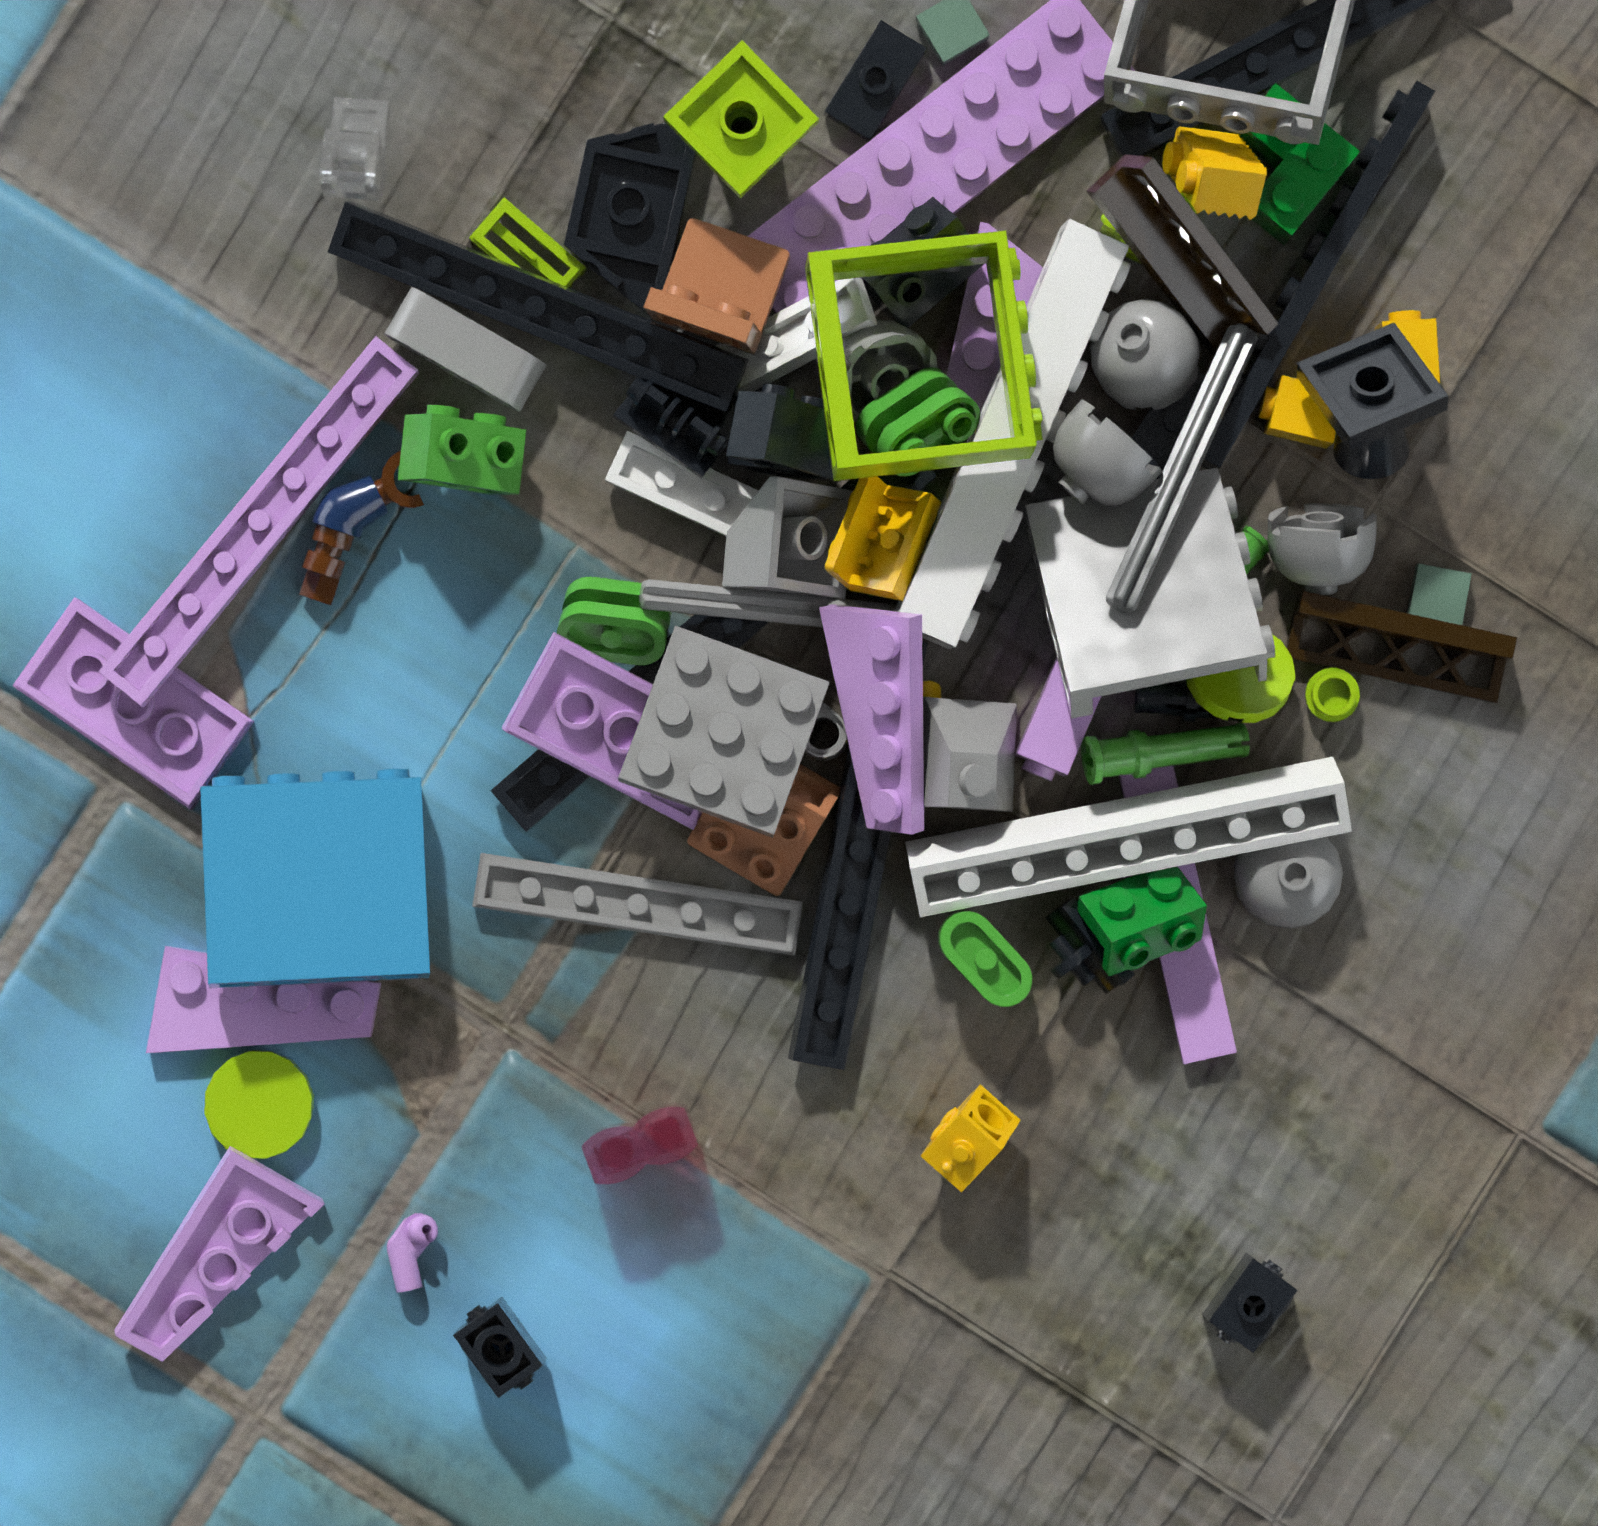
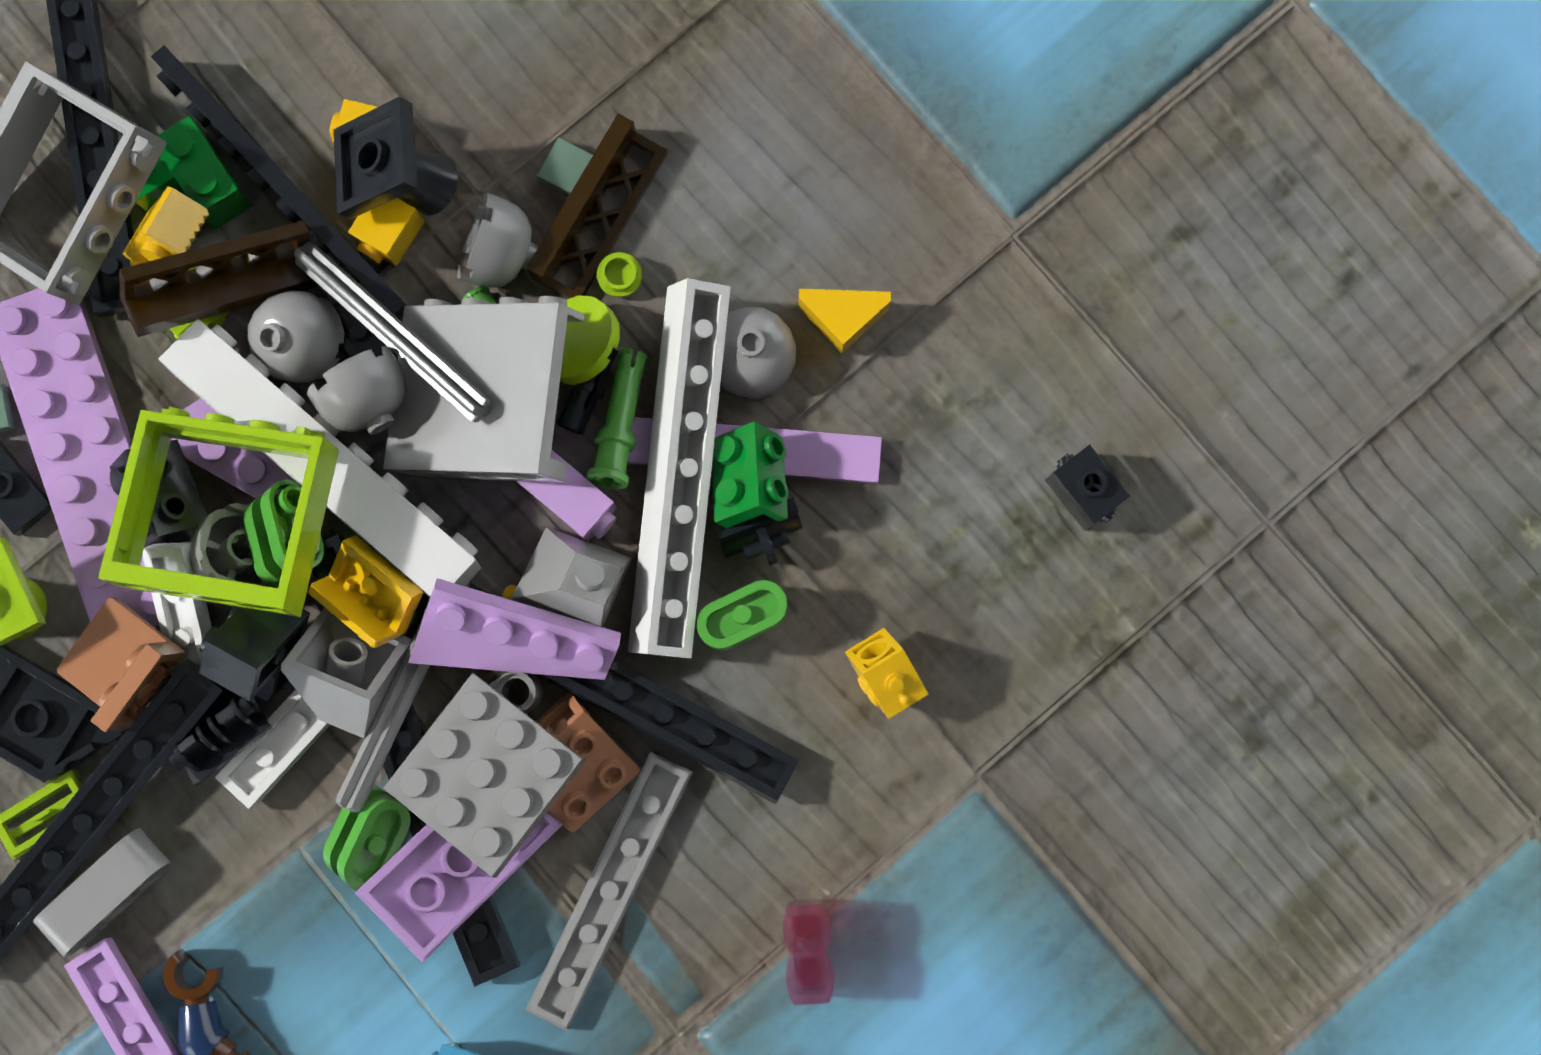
camera: 70 degrees left, 5 degrees down
bright green brick [398,405,526,495] -> none
none -> yellow slope [798,288,891,354]

